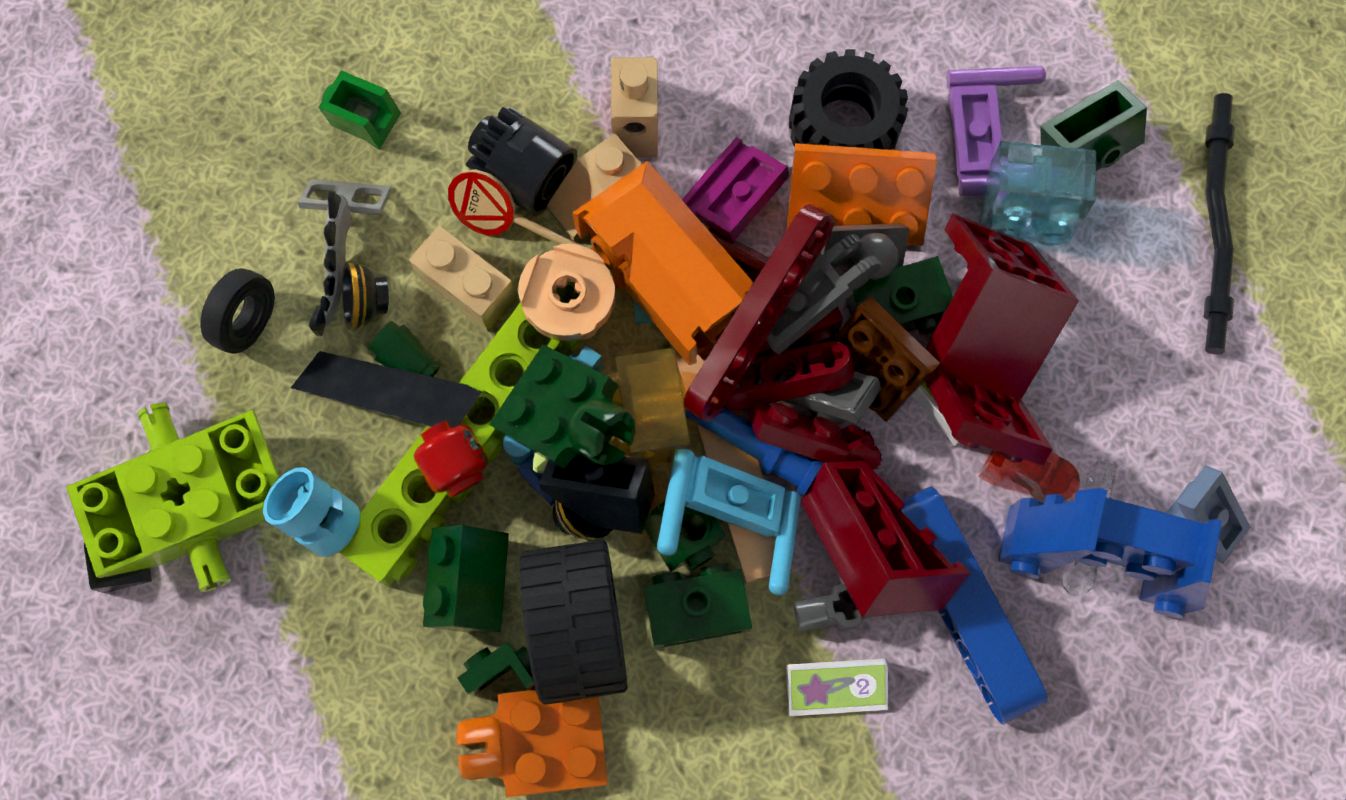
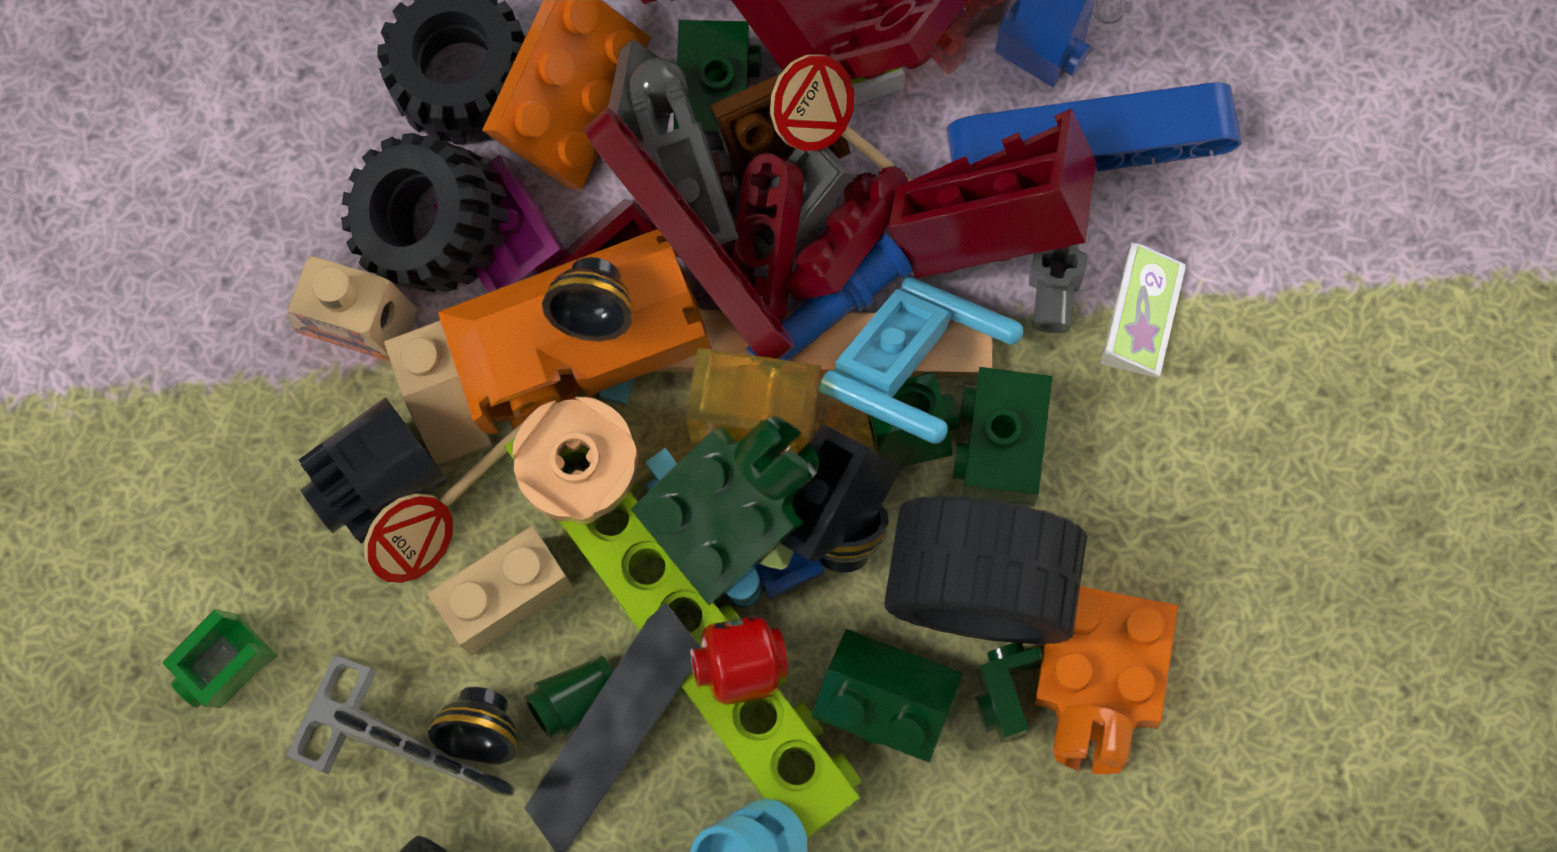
camera: 65 degrees left, 0 degrees up
none -> black tyre [341,133,508,292]
none -> black piece [542,257,633,342]
none -> piece [770,55,913,182]

